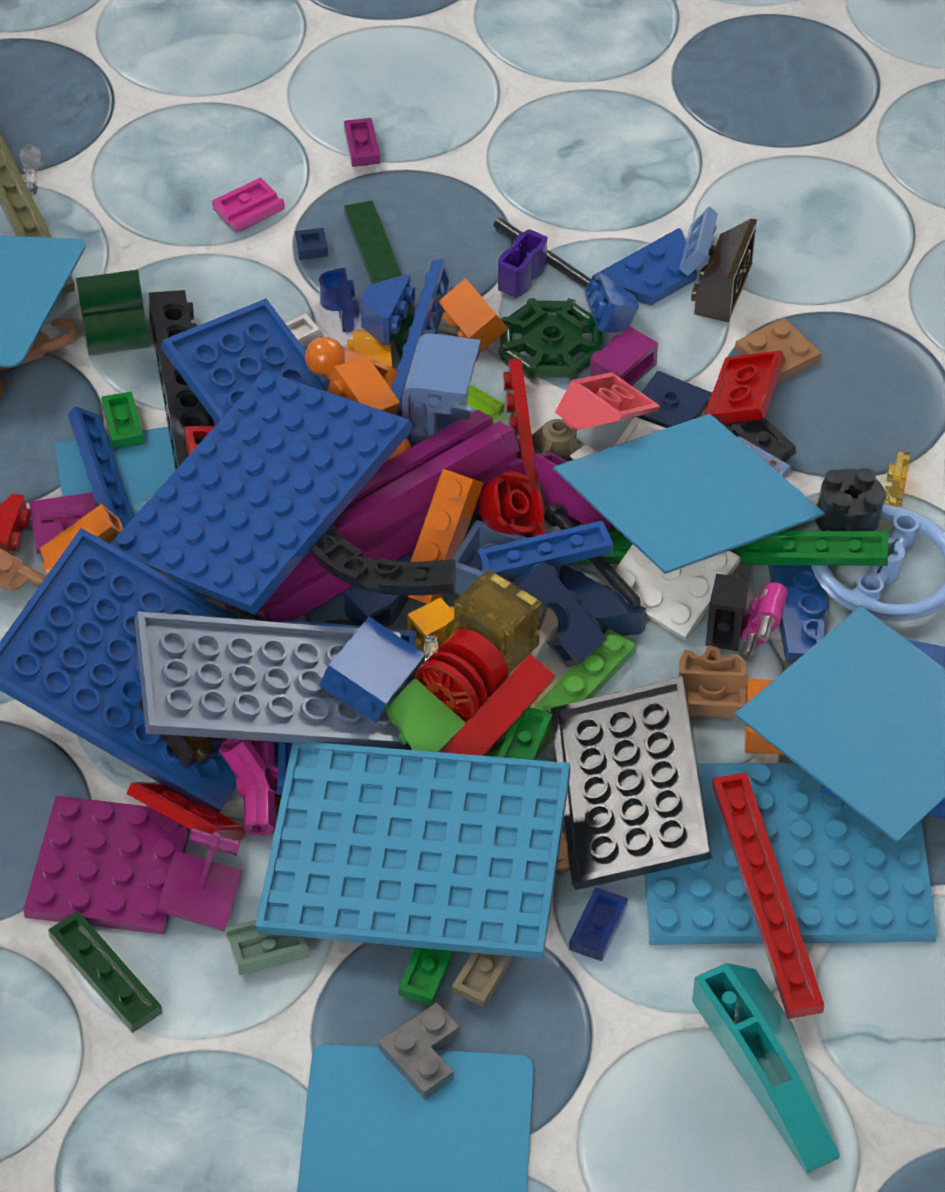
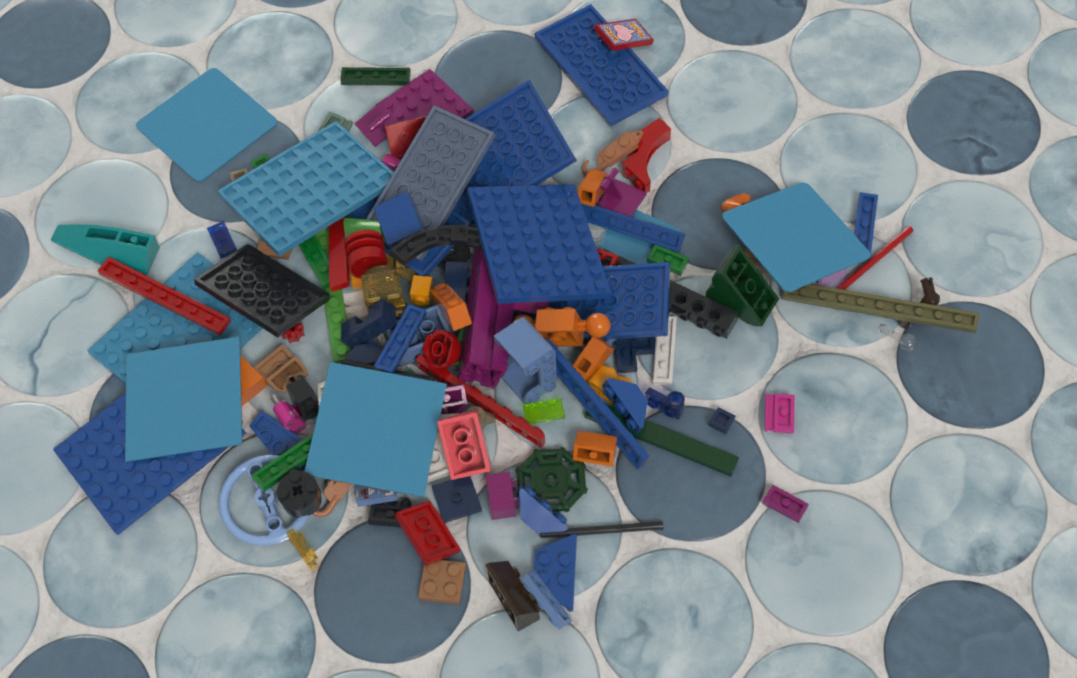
camera: 135 degrees right, 10 degrees up
flat silver plate [379,1002,460,1100] -> none
dark purple brick [498,229,548,298] -> none

